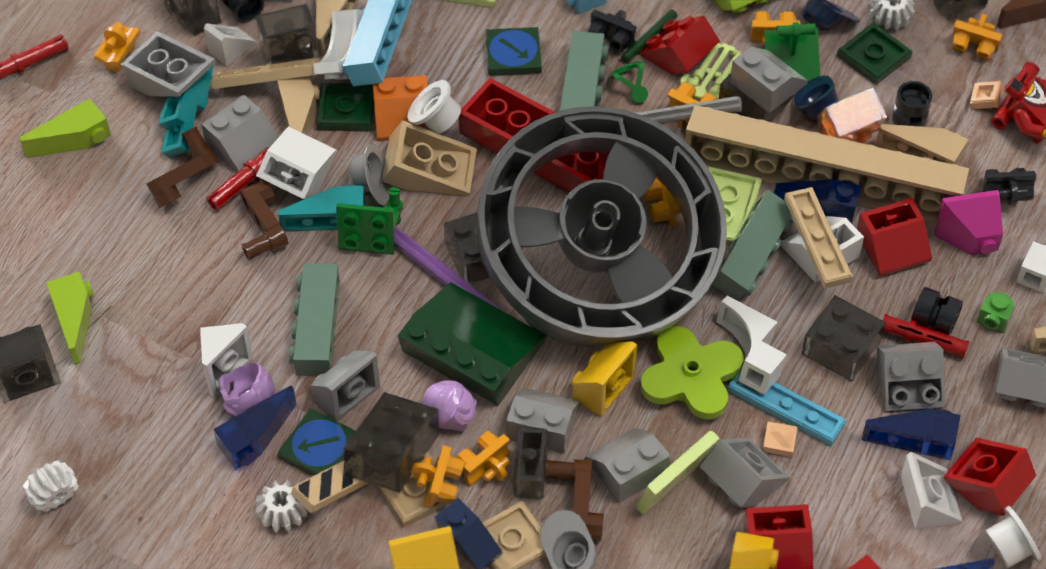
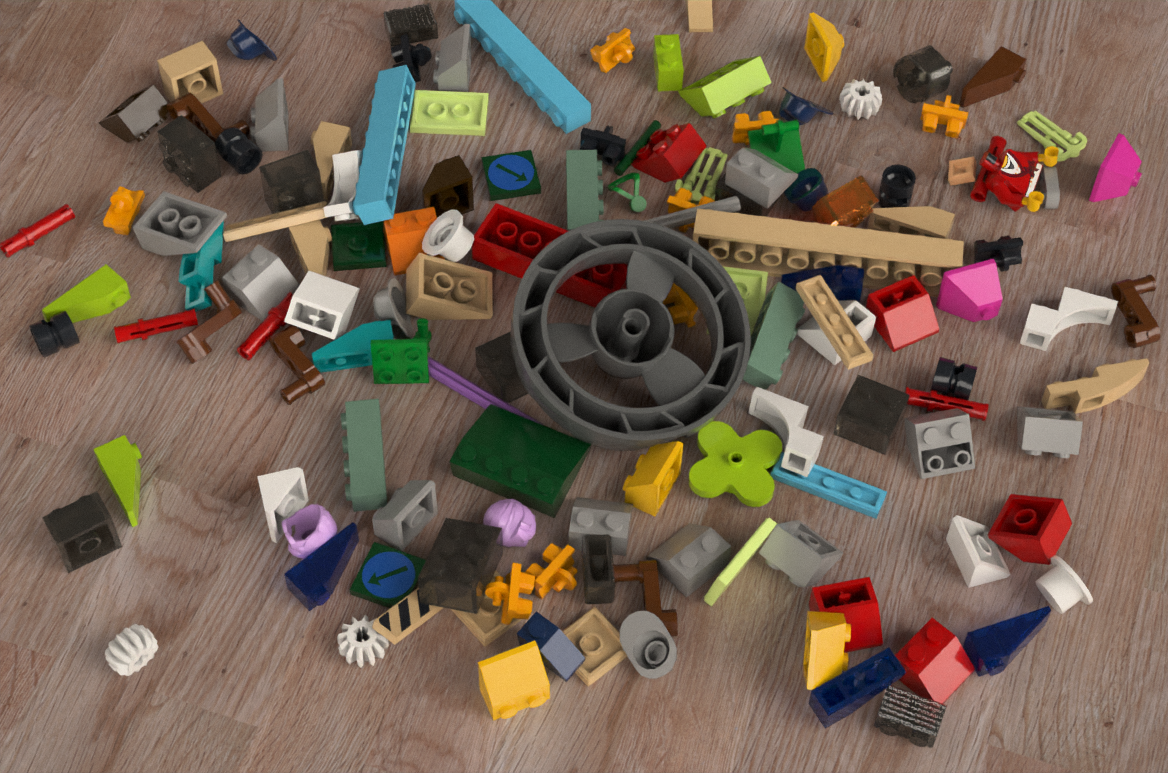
camera: 10 degrees left, 0 degrees up
white slope [204,23,256,66] -> none
light nougat tile [763,422,797,457] -> none
dark green tile [837,23,913,85] -> none
clear blue slope [861,408,961,461] -> none
bright green plate [977,292,1014,333] -> none
none -> black wheel [29,311,80,358]
none -> red pin [114,309,198,344]
none -> dark brown slope [422,155,474,218]

